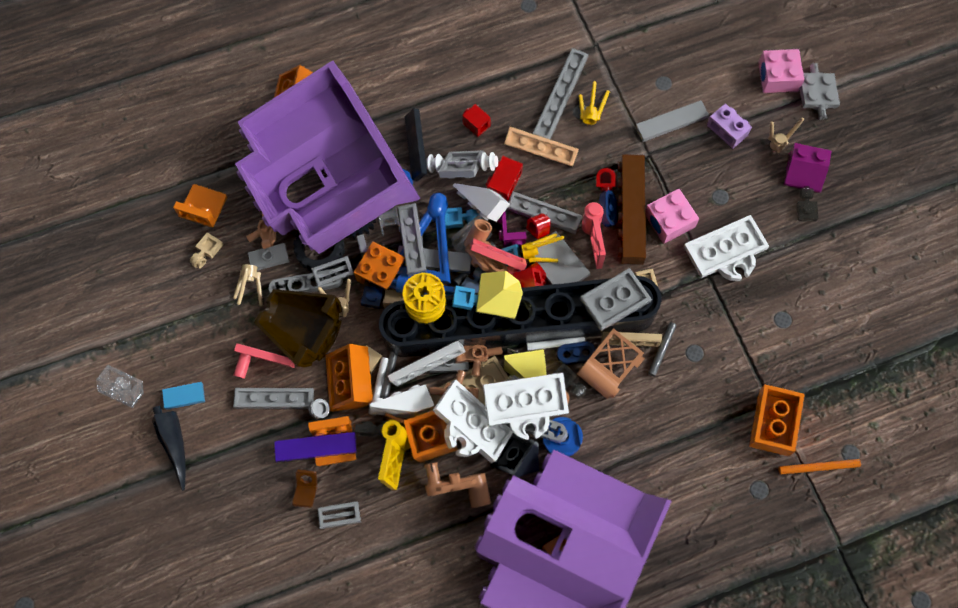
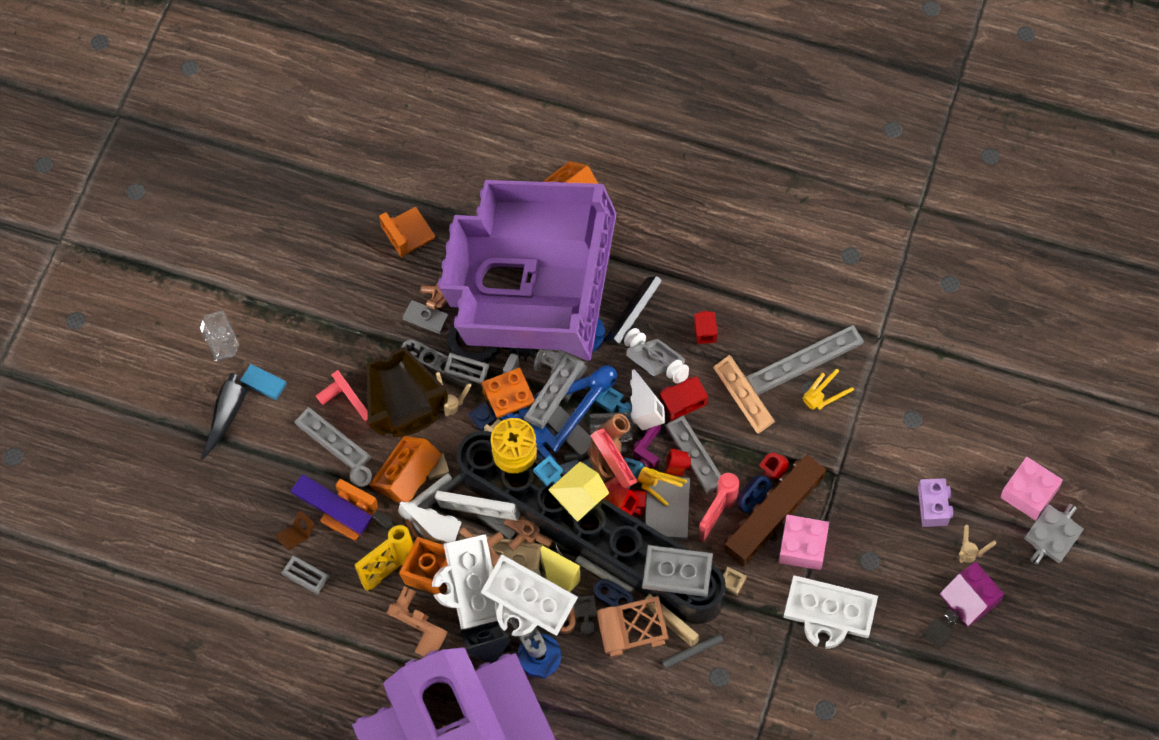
camera: 40 degrees right, 5 degrees down
tan plate [190,233,223,268] -> none
tan plant [233,264,263,306] -> none
light grey tile [635,100,709,142] -> none

